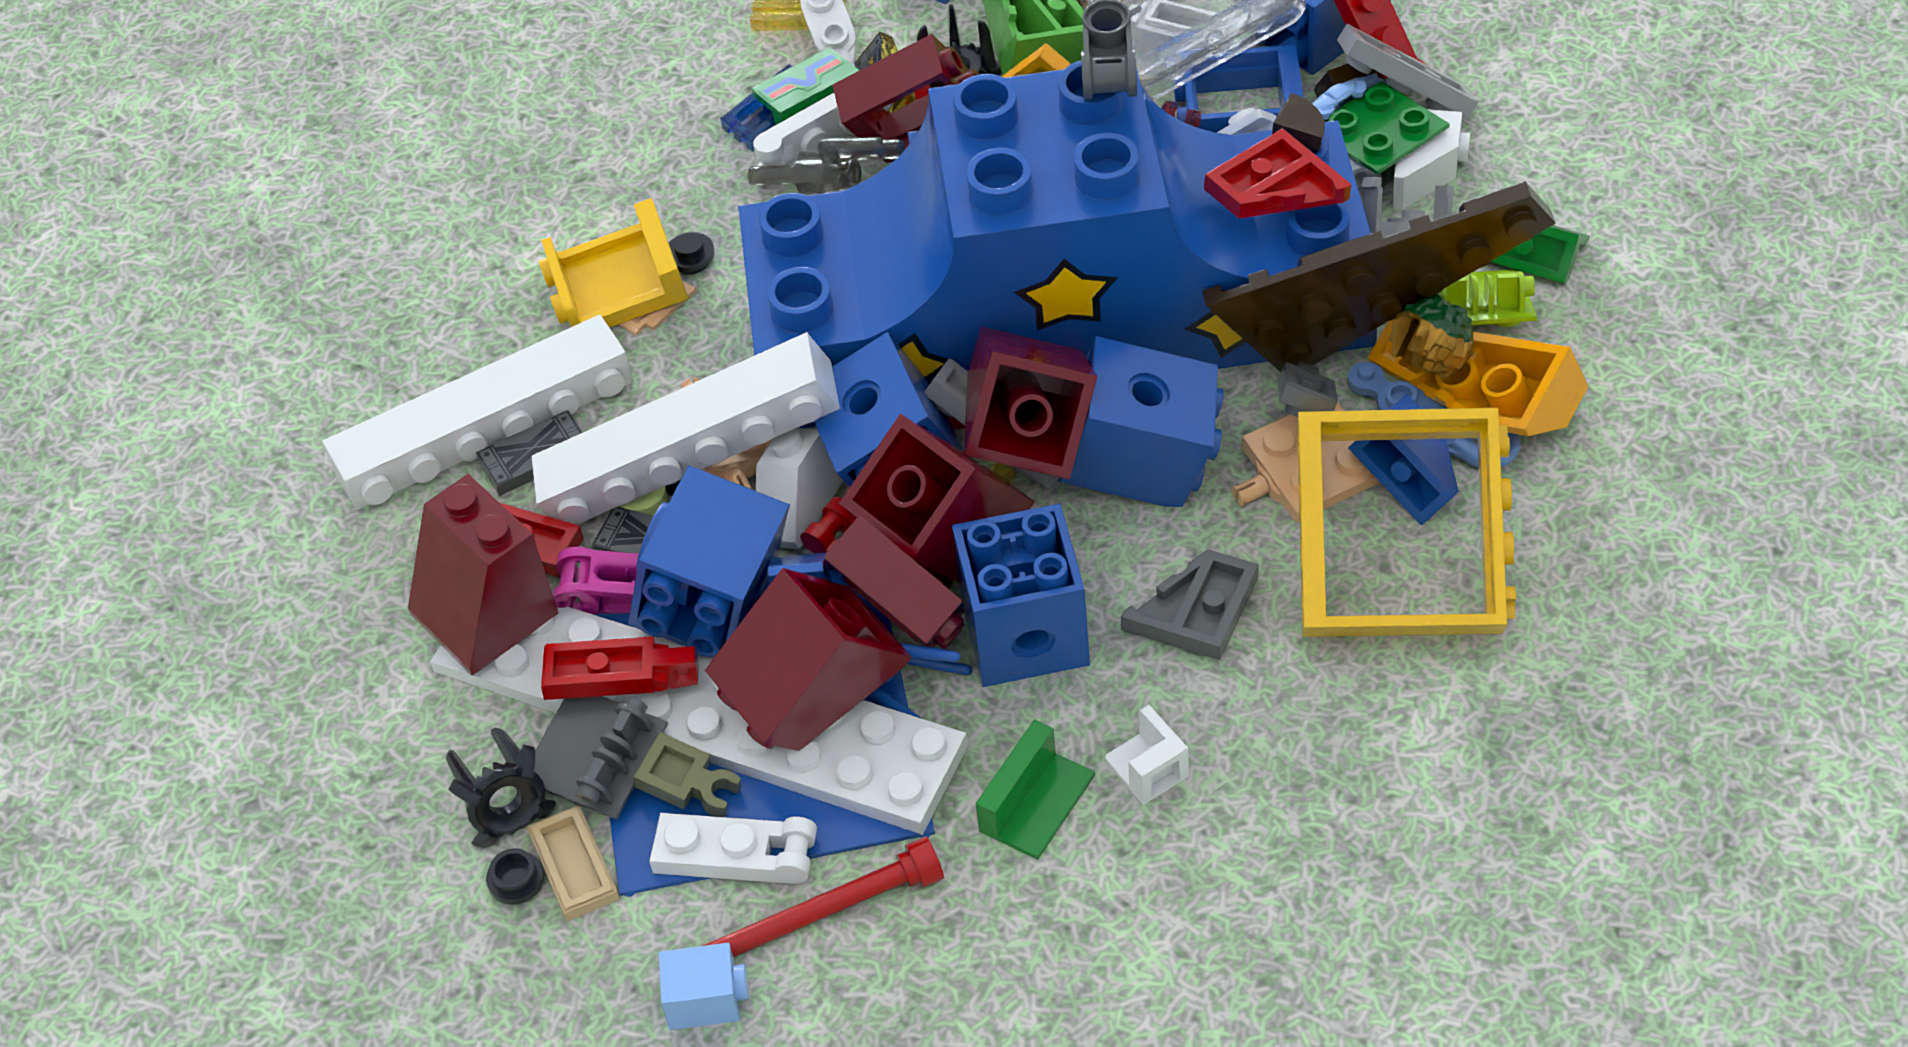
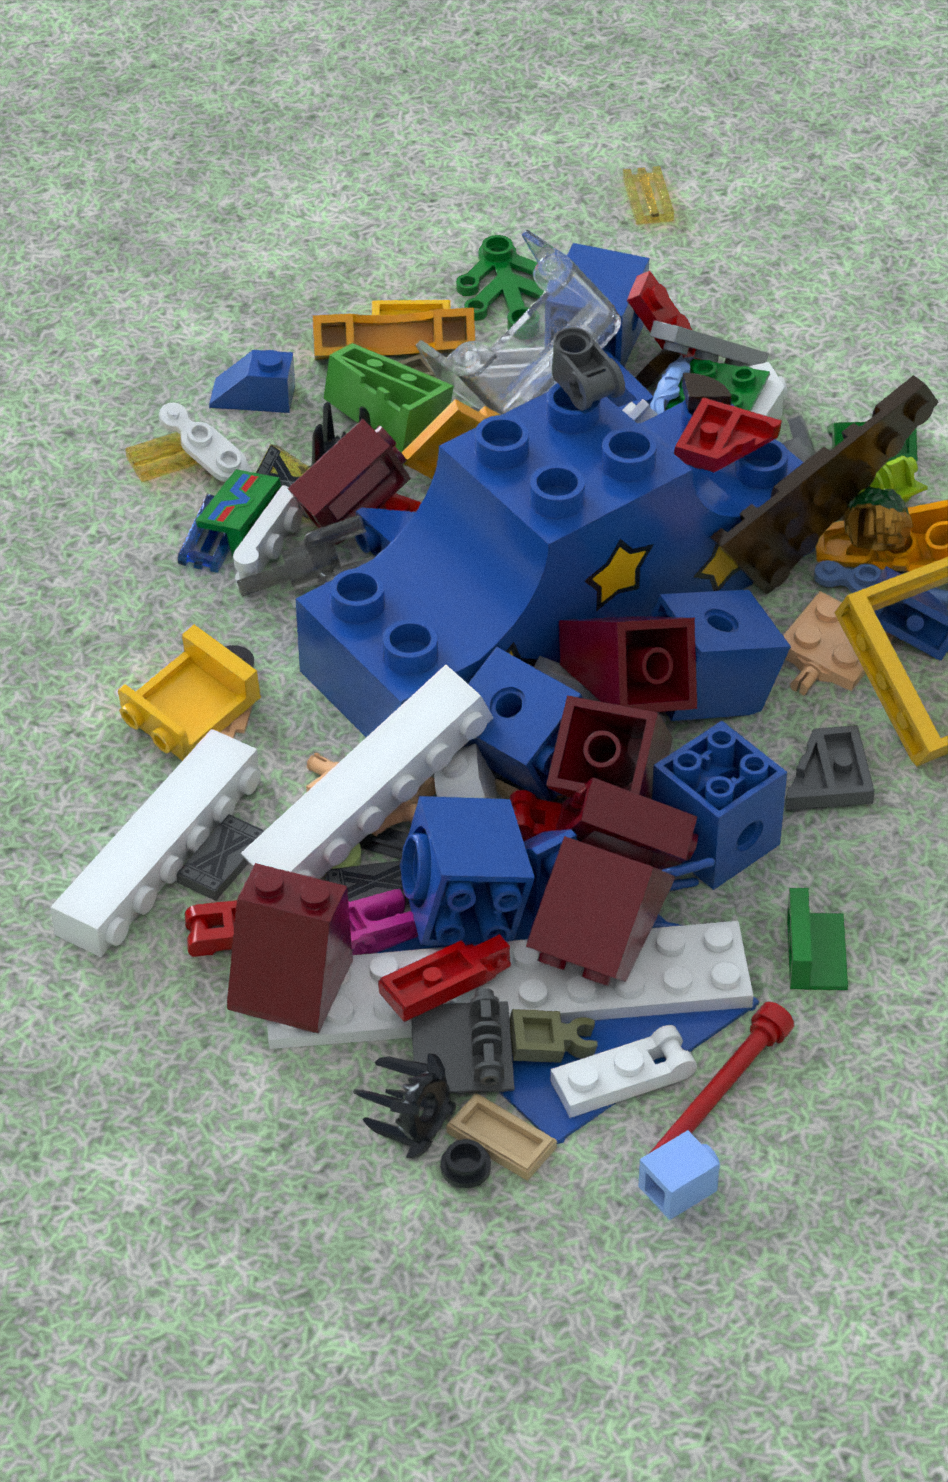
camera: 35 degrees left, 5 degrees down
white panel [1105,705,1189,805] -> none
dark grey hinge [1278,360,1338,418] -> none

